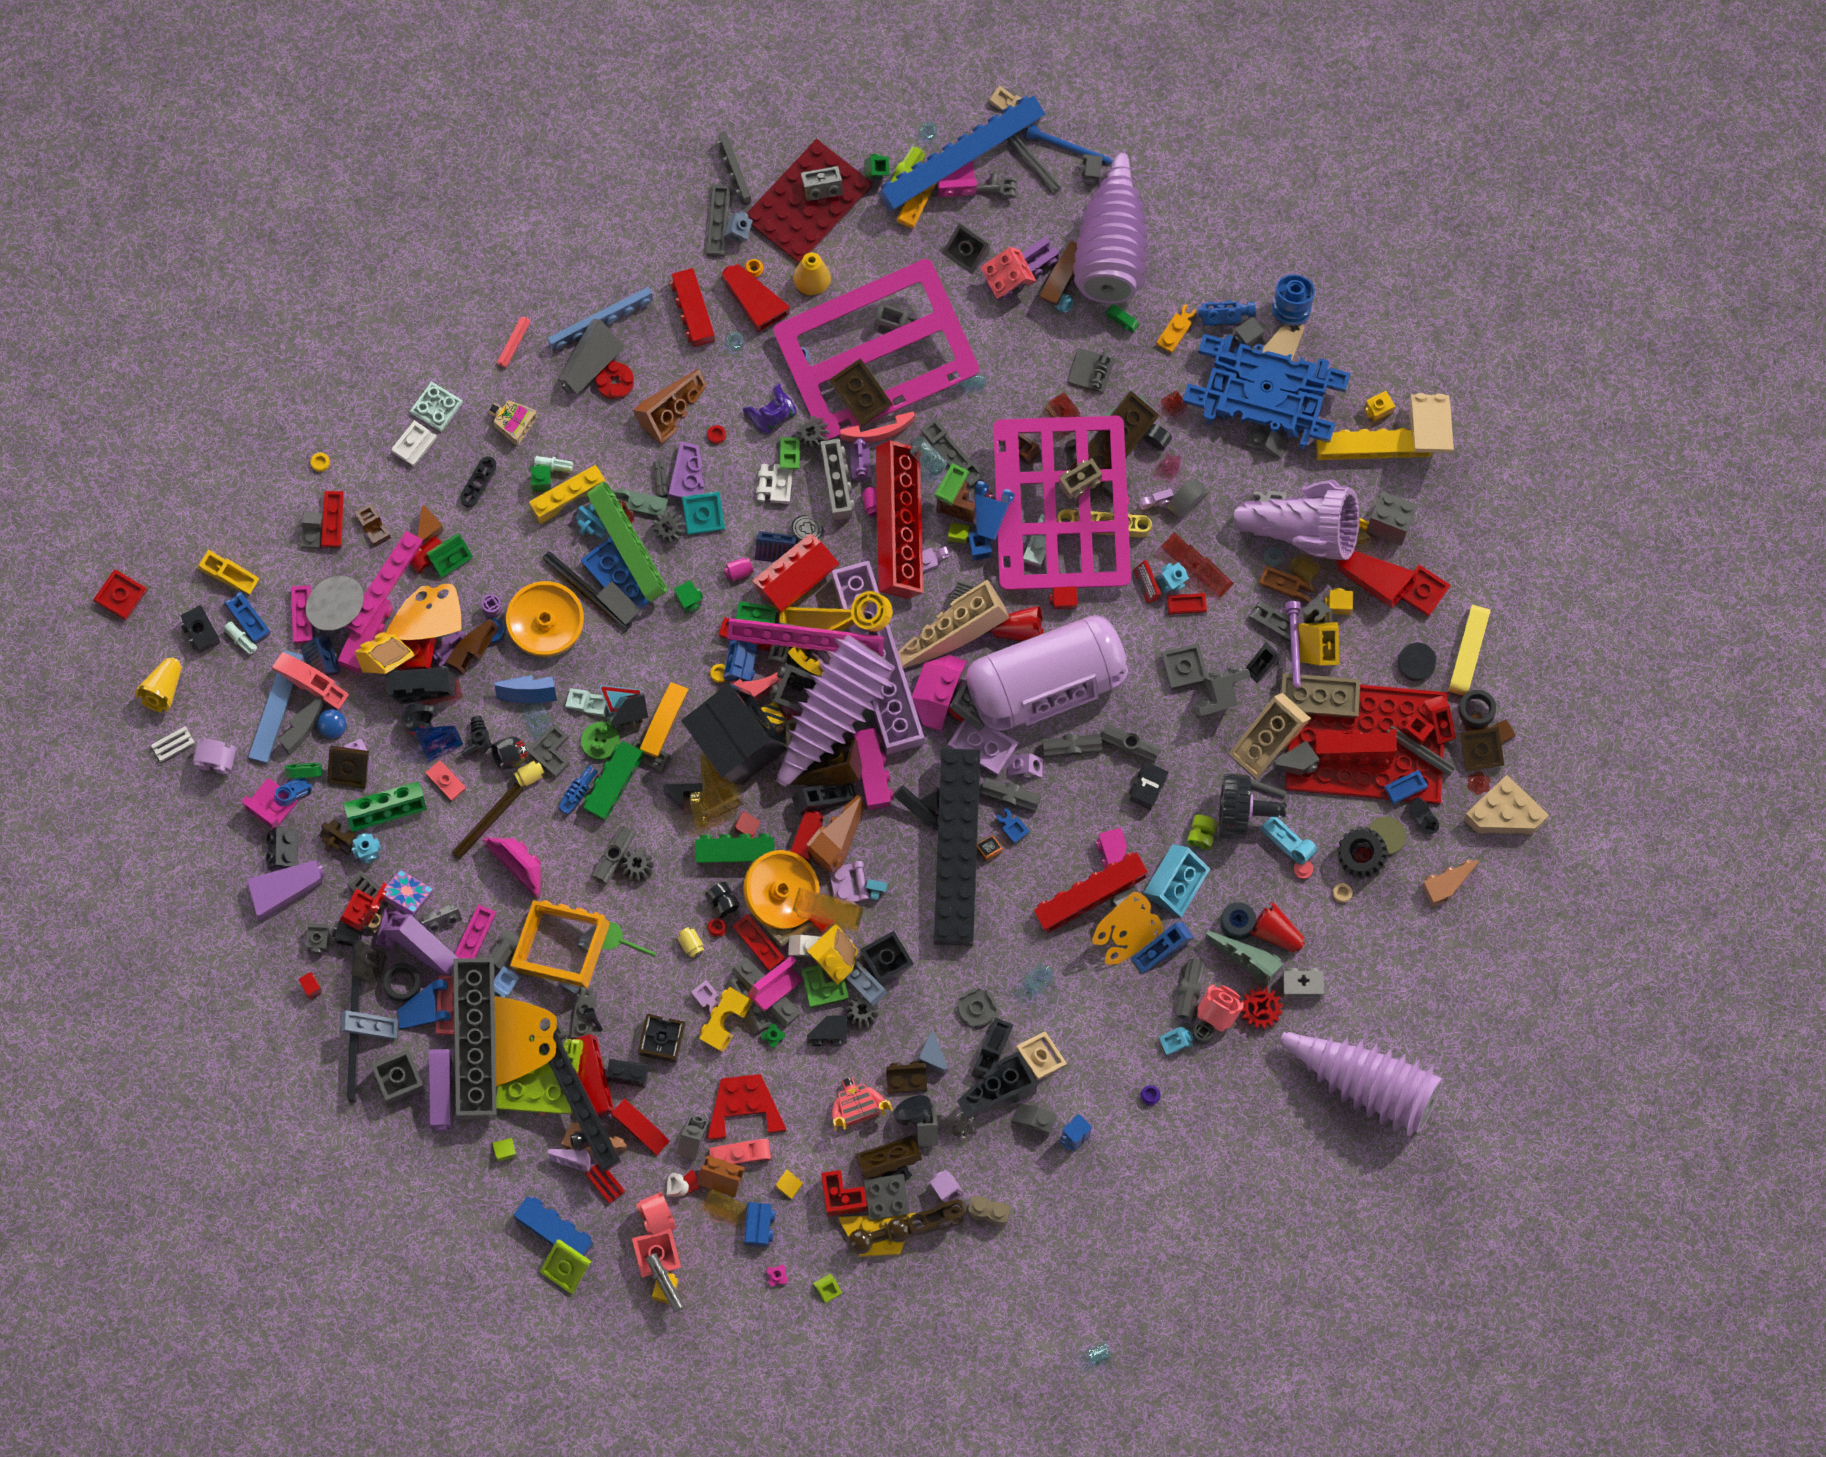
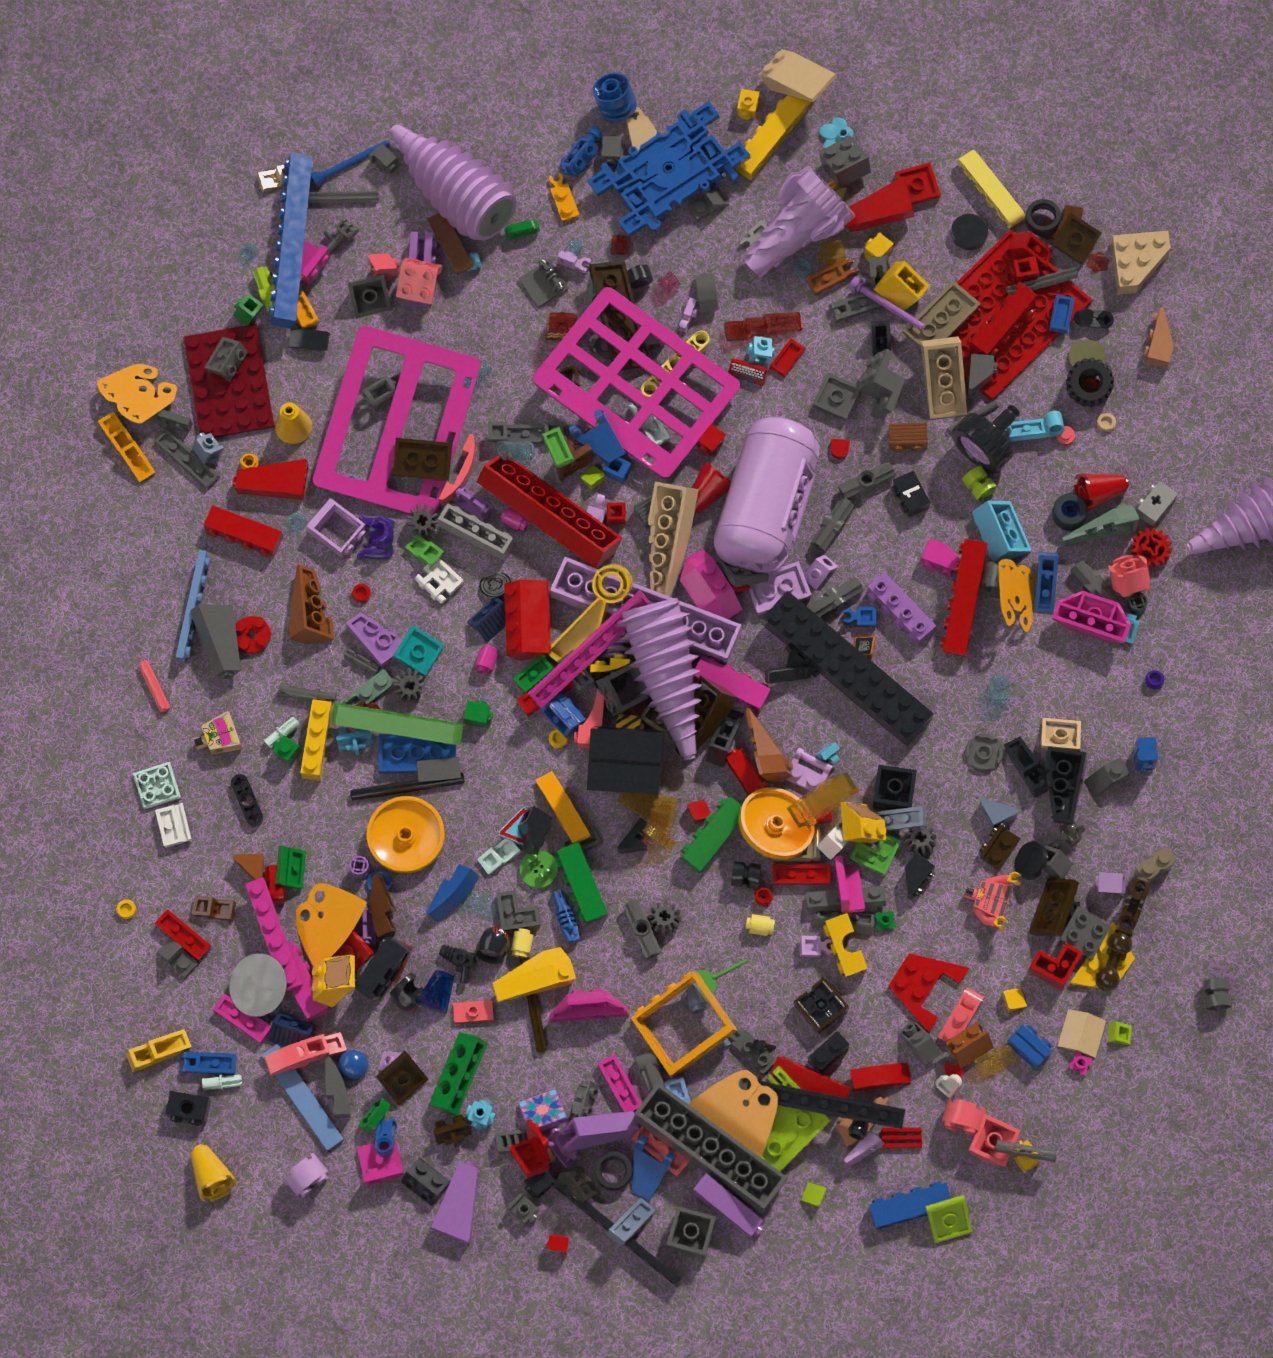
camera: 45 degrees left, 0 degrees up
red plate [93,569,147,621] -> none
white tile [151,726,195,762] -> none
dark tan brick [1058,459,1102,499] -> none
none -> light orange piece [97,364,177,423]
none -> light orange slope [98,411,155,483]
none -> dark grey pin [278,685,337,705]
none -> black slope [288,329,330,351]
none -> lavender window [306,498,367,558]
none -> coral slope [368,254,400,281]
none -> yellow wedge [492,947,576,1003]
none -> lavender plate [558,251,591,274]
none -> clear light blue plate [566,240,584,253]
none -> red slope [607,502,626,525]
none -> medium azure plate [818,117,854,149]
none -> red tile [830,438,850,459]
none -> medium lavender brick [867,572,936,646]
none -> dark orange brick [888,422,928,453]
none -> dark pink wedge [1052,591,1131,643]
none -> tan slope [1057,1009,1106,1058]
none -> dark grey wheel [1203,978,1232,1011]

